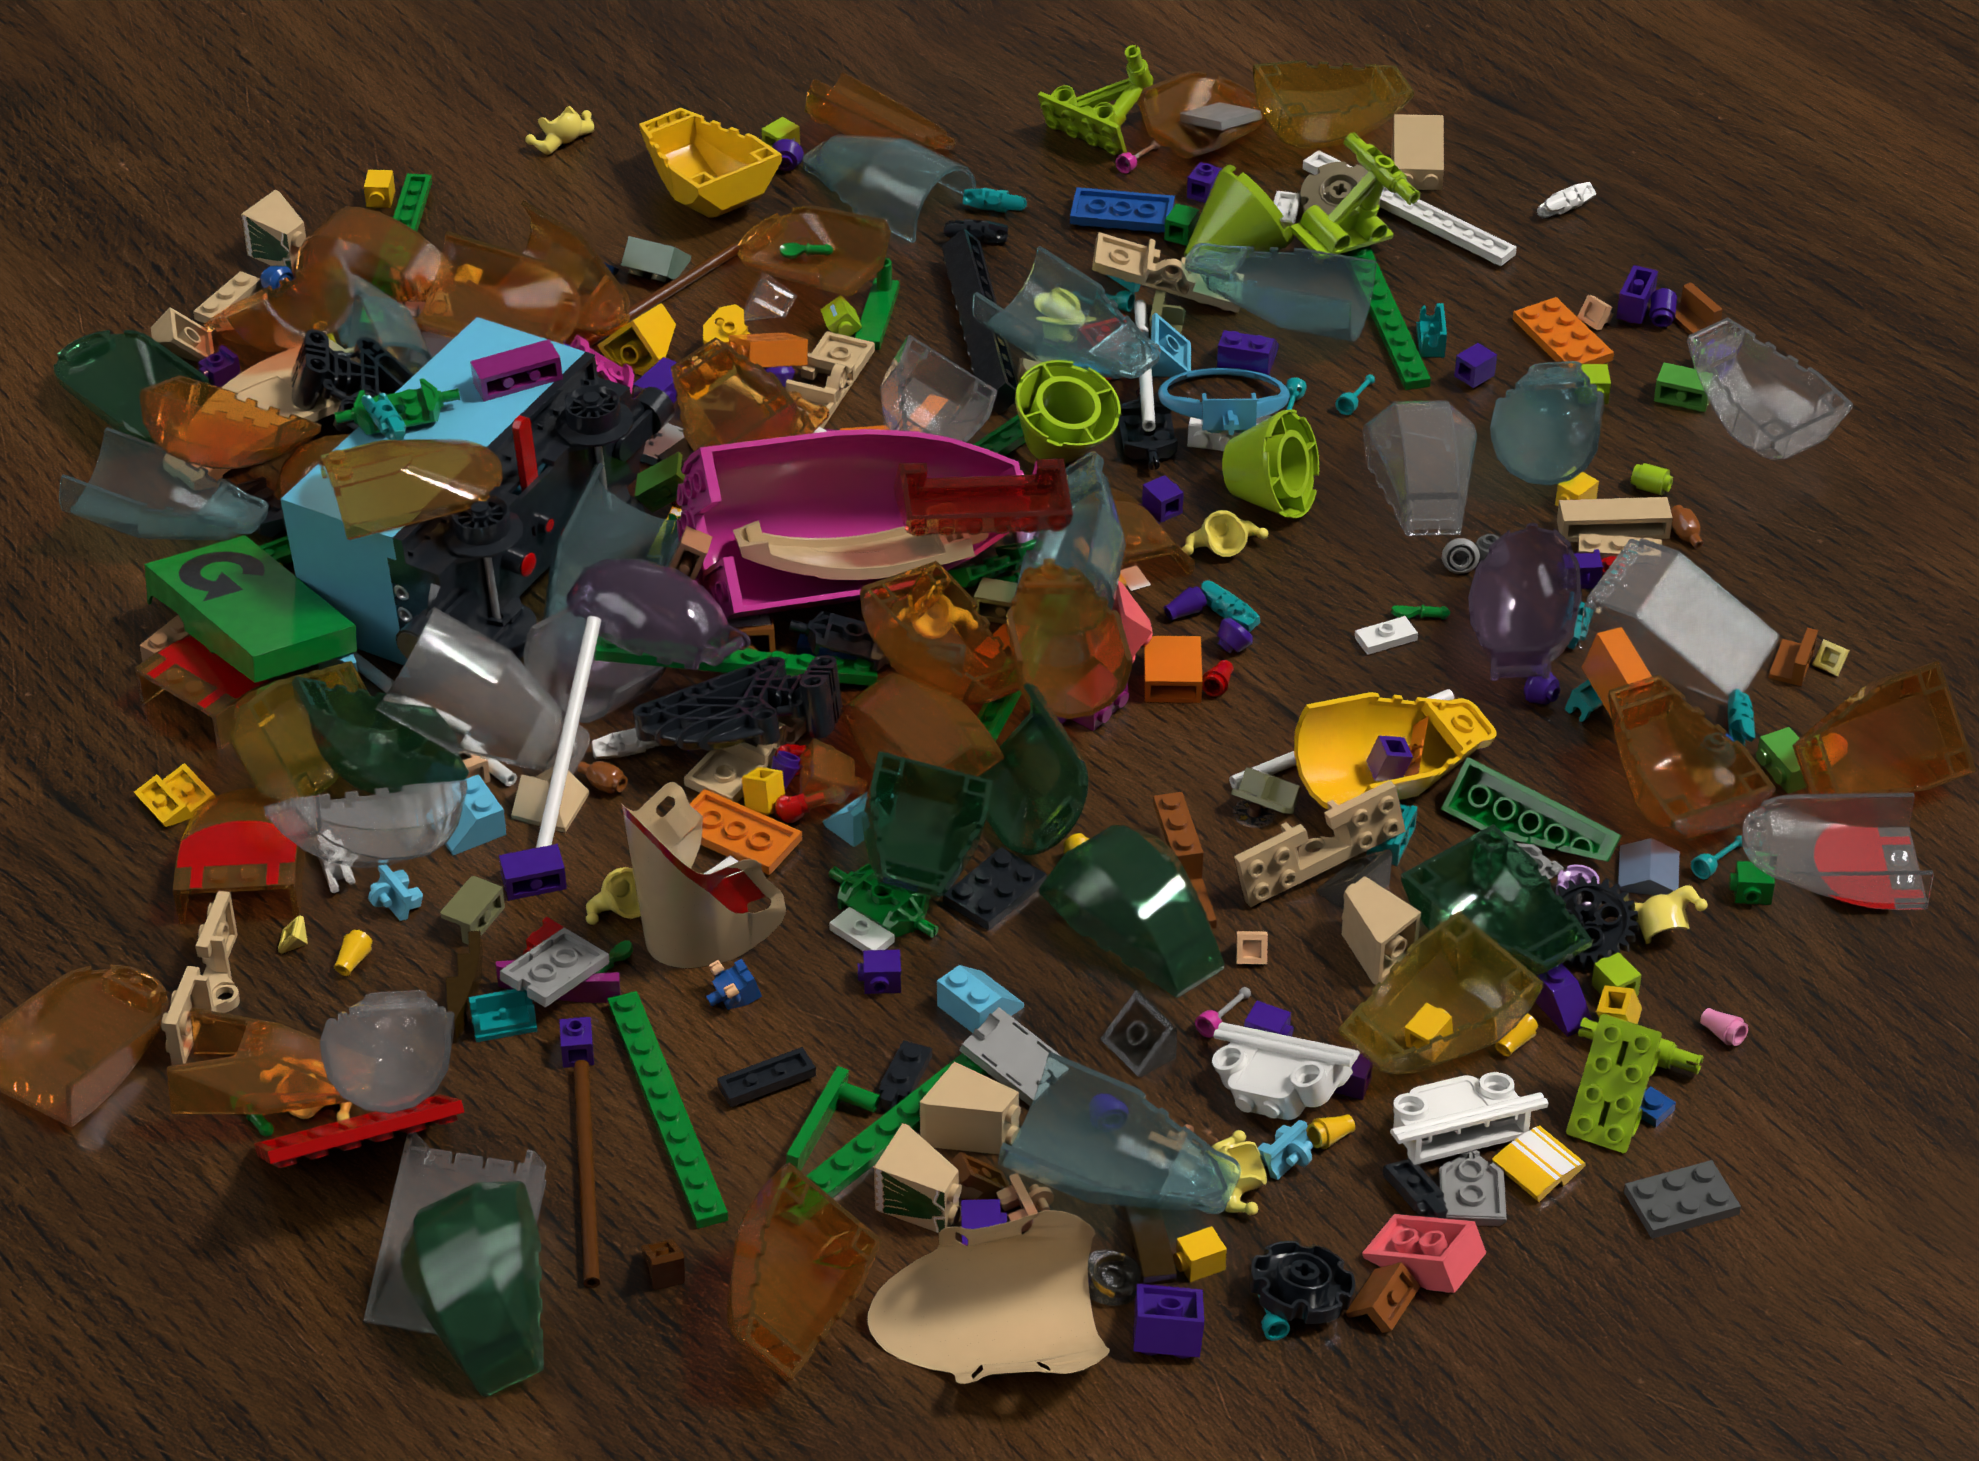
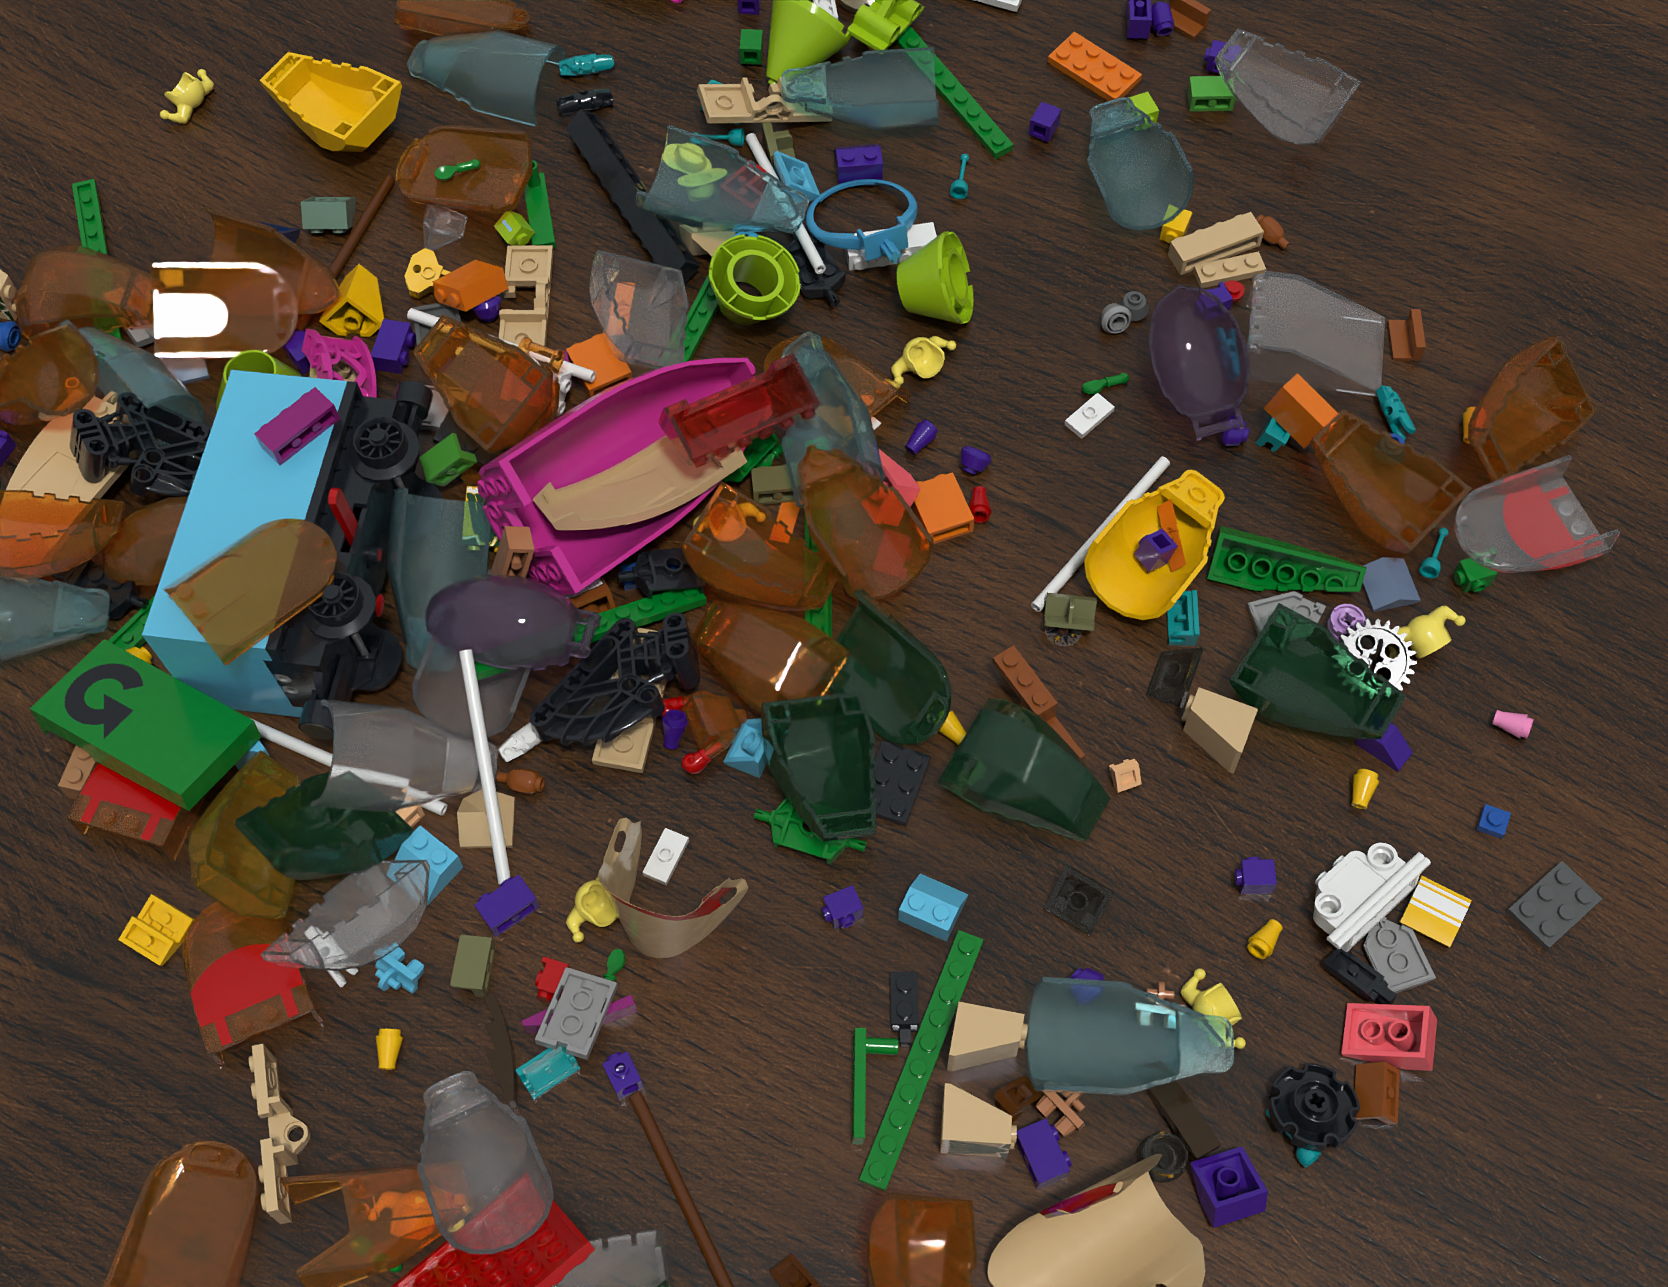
camera: 20 degrees left, 20 degrees up
light yellow slope [278,915,308,954] -> none
green plate [334,378,460,435] -> none
teal hinge [361,393,406,445] -> none
yellow brick [364,170,395,208] -> none
green plate [607,991,728,1229] -> none
orange plate [684,789,802,875] -> none
blue piece [706,959,762,1010] -> none
black plate [717,1047,816,1108] -> none
yellow brick [742,767,785,815] -> none
lime brick [762,117,800,147] -> none
dark purple cone [772,139,804,171] -> none
white plate [829,907,895,951] -> none
light grey piece [959,1007,1071,1108] -> none
blue plate [1070,187,1175,233] -> none
dark purple brick [1142,475,1184,523] -> none
yellow brick [1173,1226,1227,1283] -> none
dark pink hinge [1195,987,1251,1038] -> none
teal hinge [1201,580,1260,632] -> none
white brick [1212,1022,1360,1120] -> none
tan plate [1234,780,1406,907] -> none
dark purple brick [1244,1001,1294,1037] -> none
medium azure hips [1258,1120,1313,1180] -> none
teal hinge [1286,377,1307,410] -> none
clear yellow windscreen [1338,911,1543,1075] -> none
clear windscreen [1363,400,1477,536] -> none
yellow brick [1405,1002,1453,1060] -> none
teal hinge [1416,303,1447,357] -> none
lime plate [1566,1014,1704,1153] -> none
light nougat tile [1577,295,1614,330] -> none
lime brick [1591,952,1641,996] -> none
yellow brick [1596,985,1642,1024] -> none
lime brick [1631,463,1673,496] -> none
bright green brick [1756,727,1821,794] -> none
light yellow slope [1812,639,1850,676] -> none

